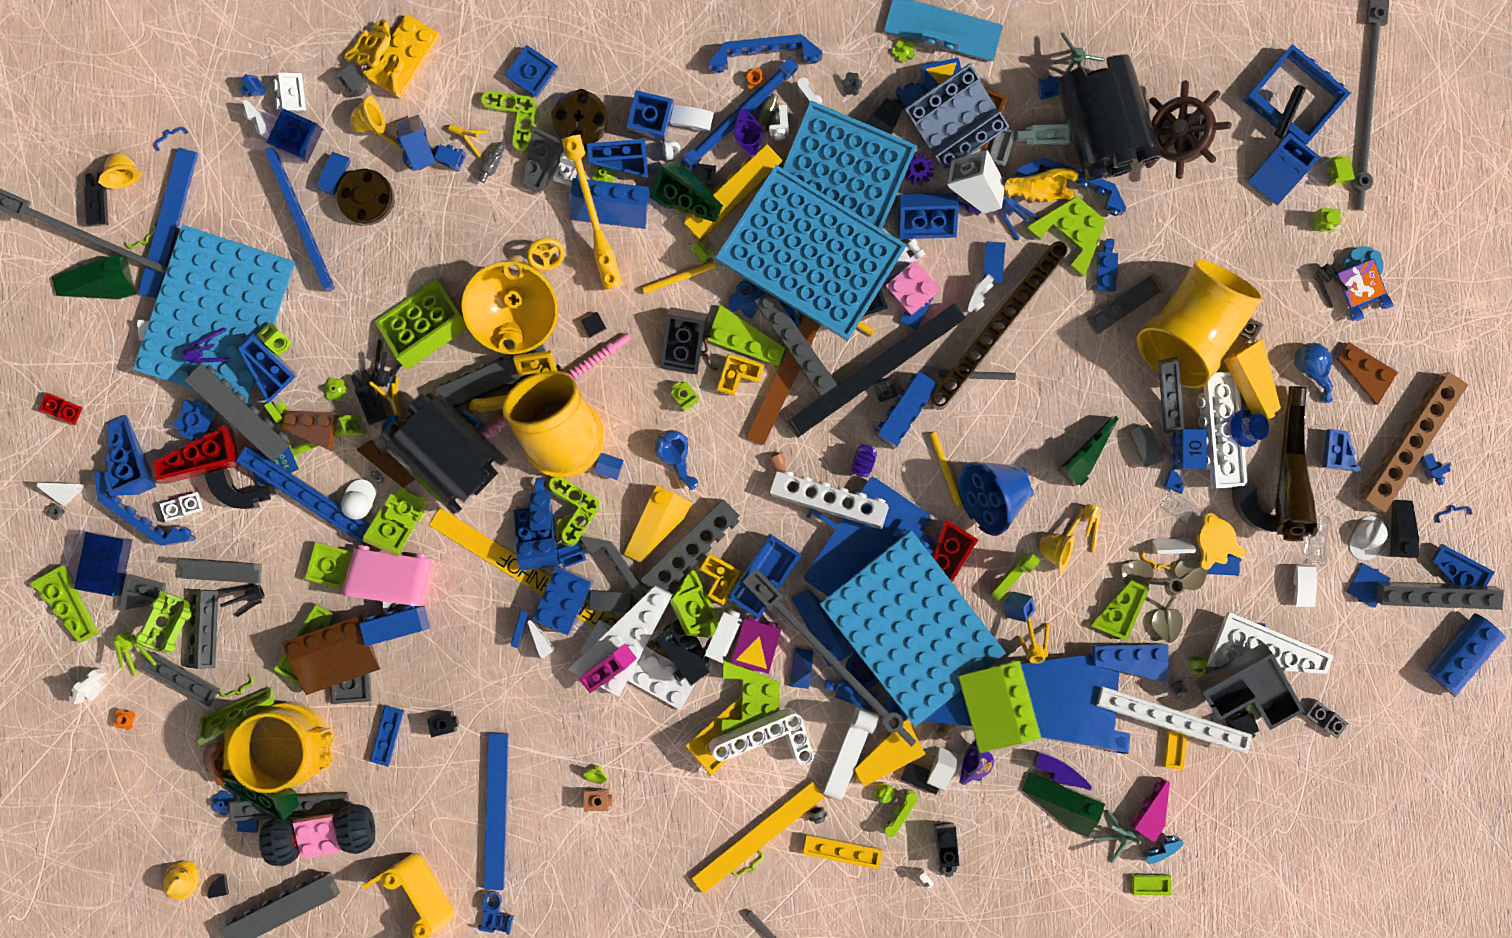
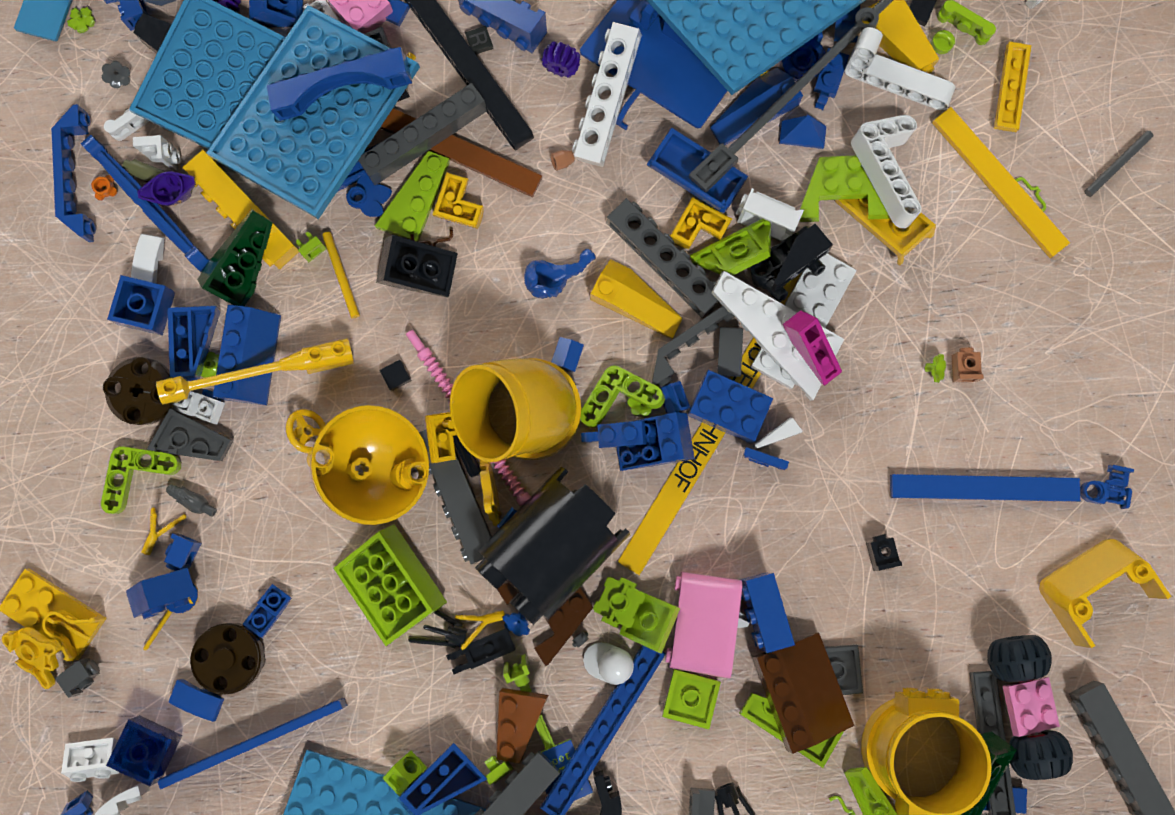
camera: 90 degrees left, 5 degrees down
lime plant [323,378,348,401] -> none
yellow piece [350,96,386,133] -> none
blue tile [370,705,405,767] -> none
blue plate [505,44,558,98] -> none
white tile [662,141,681,160] -> none
lime brick [671,381,700,412] -> none
black tile [696,163,717,186] -> none
magenta brick [732,615,781,674] -> none
dark grey plate [809,807,828,824] -> none
none -> blue slope [243,584,292,639]
none -> blue arch [267,47,412,121]

